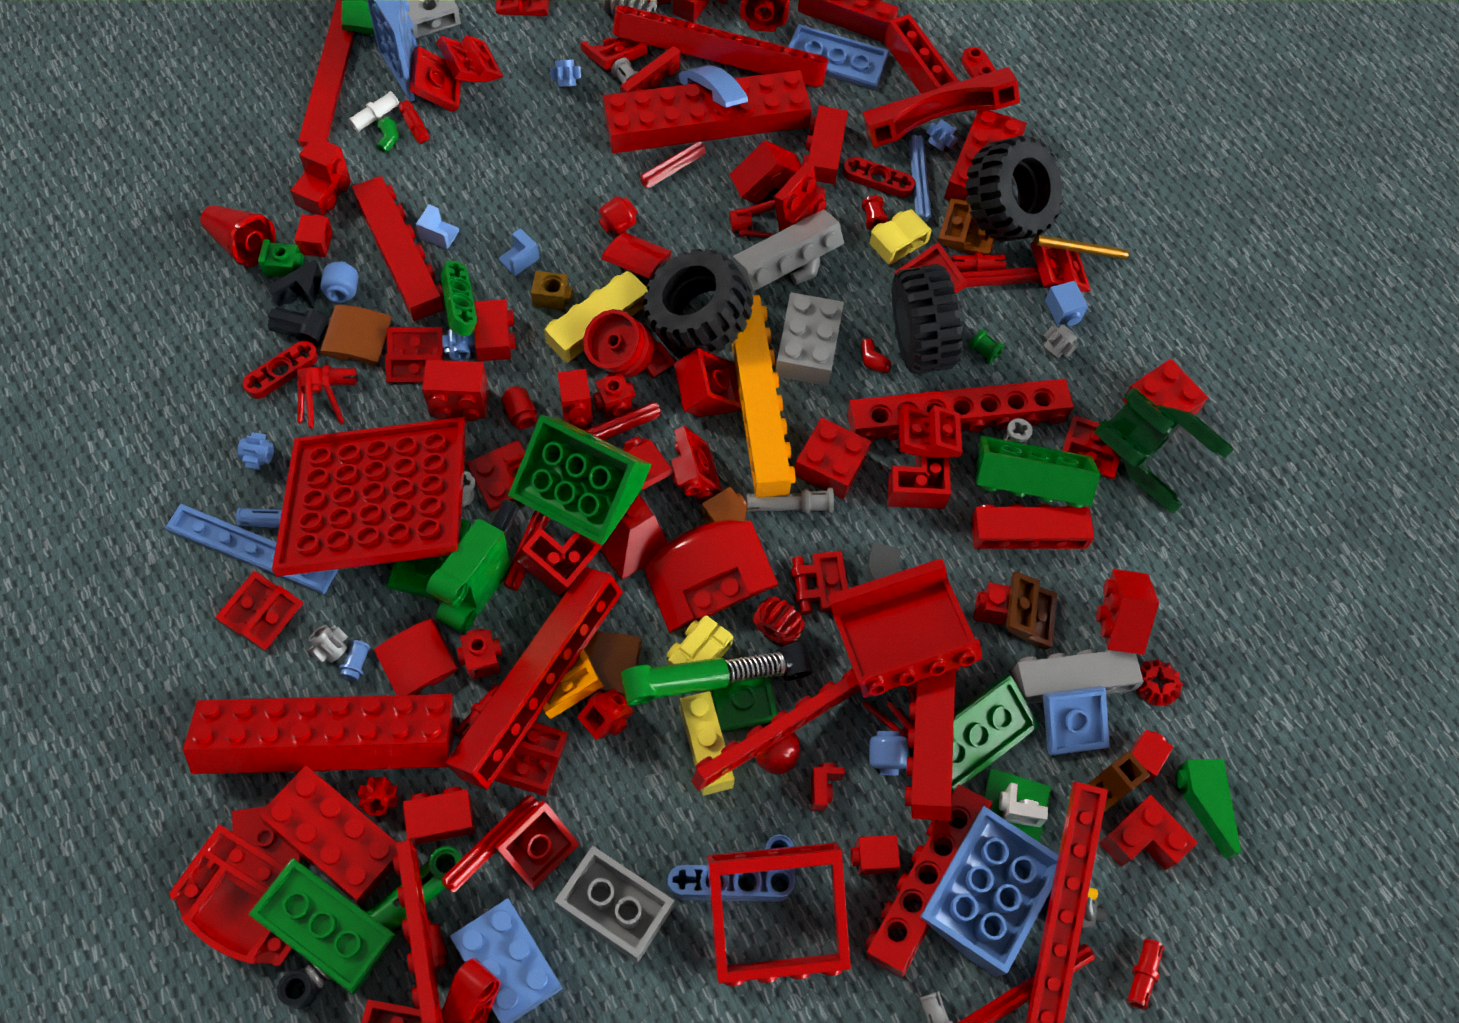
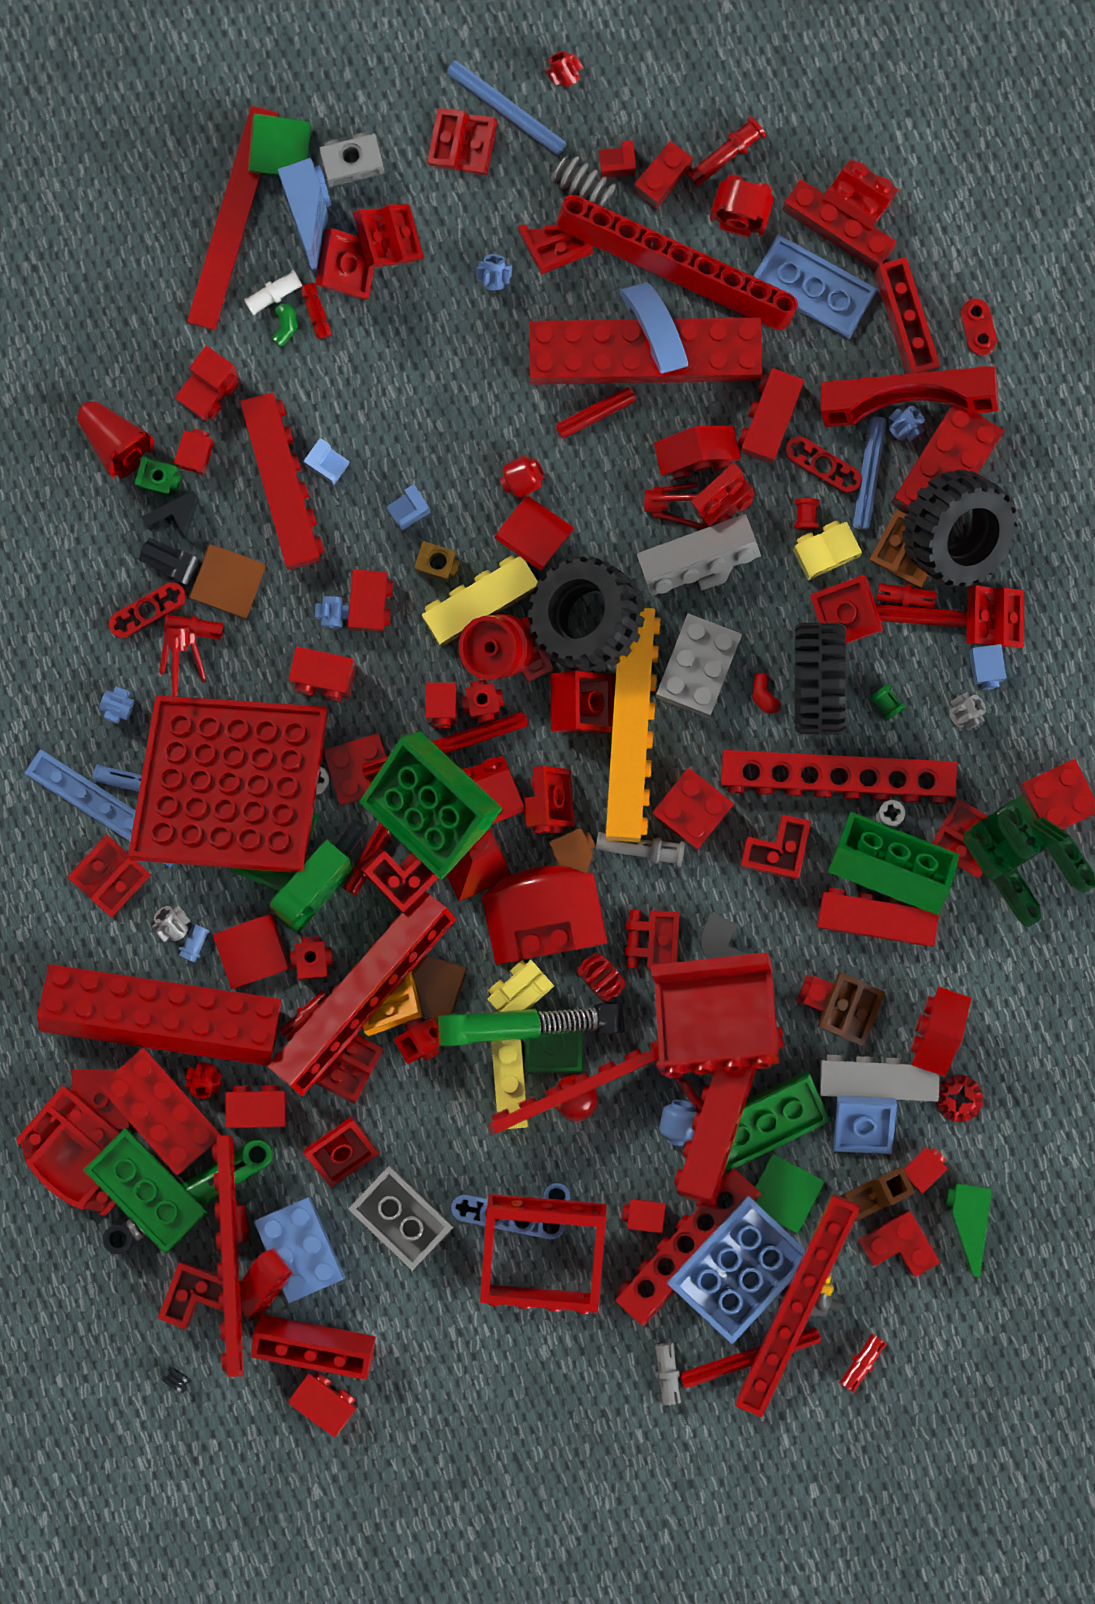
camera: 20 degrees right, 20 degrees up
medium blue head [320,262,359,303] -> none
red slope [385,327,444,382] -> none
green beam [441,260,477,336] -> none
red axle [442,795,540,892] -> none
red brick [501,386,537,430] -> none
light grey bush [611,57,638,84] -> none
red plate [620,46,681,93] -> none
red bracket [811,763,845,811] -> none
red slope [899,405,962,458] -> none
white bracket [999,783,1048,827] -> none
pearl gold bar [1034,234,1129,260] -> none

